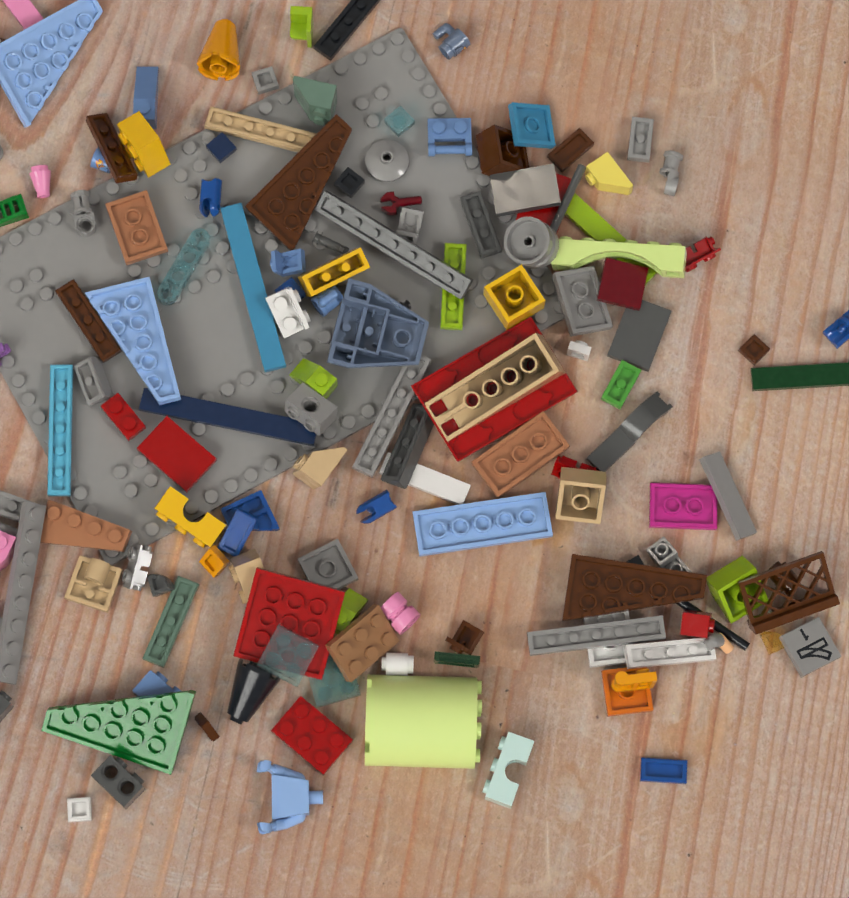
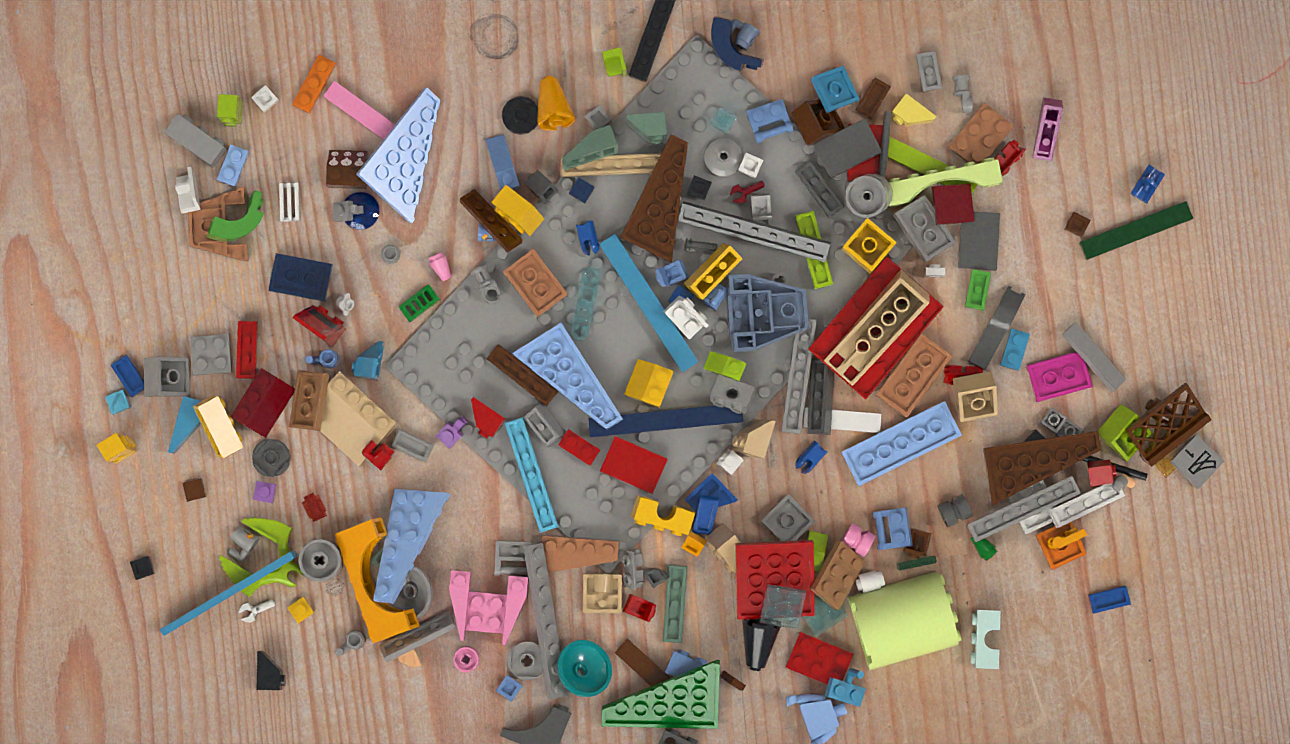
camera: 15 degrees left, 10 degrees up
none -> red slope [471,397,506,439]
none -> black tile [502,96,538,135]
none -> dark grey brick [525,170,558,204]
none -> teal dish [557,640,612,697]
none -> sand green slope [562,125,618,170]
none -> reddish brown tile [615,638,671,686]
none -> red bracket [623,594,657,622]
none -> yellow slope [624,359,674,408]
none -> dark blue arch [711,16,764,71]
none -> white brick [716,449,744,476]
none -> white plate [738,153,763,179]
none -> dark azure plate [824,668,866,707]
none -> medium blue plate [872,507,913,550]
none -> dark grey wheel [937,494,973,527]
none -> nougat plate [948,102,1014,164]
none -> green cone [970,537,998,561]
none -> dark azure plate [1000,329,1030,371]
none -> magenta slope [1033,97,1063,161]

